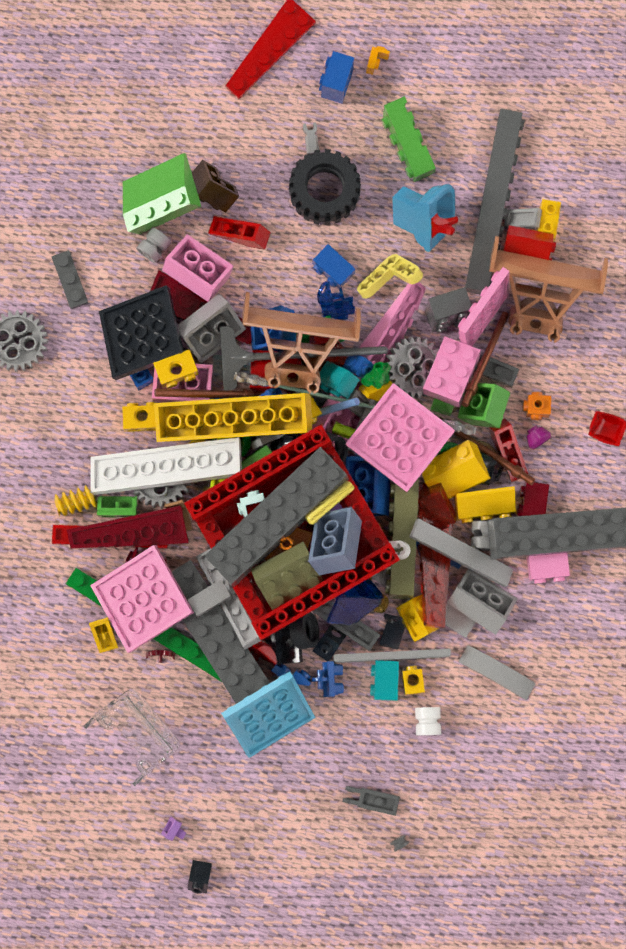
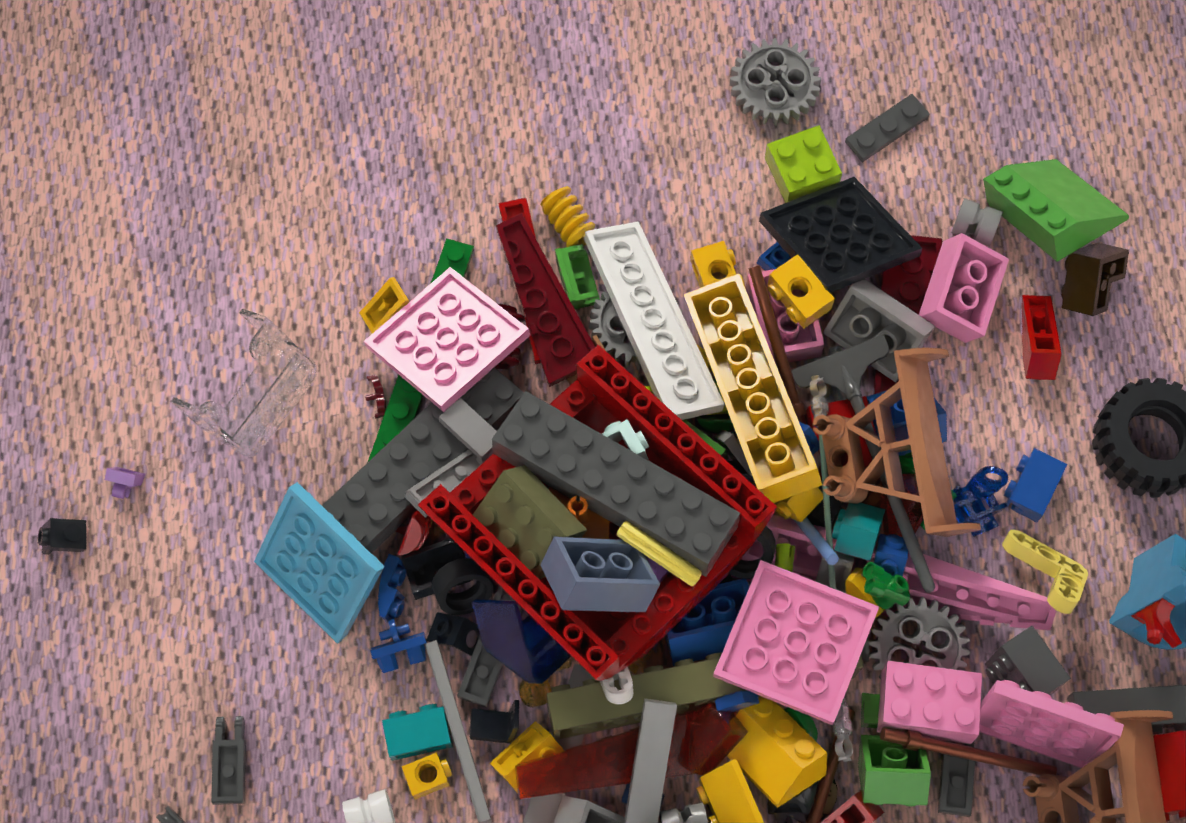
camera: 80 degrees right, 10 degrees down
none -> blue tile [715,691,759,712]
none -> lime brick [765,125,842,203]

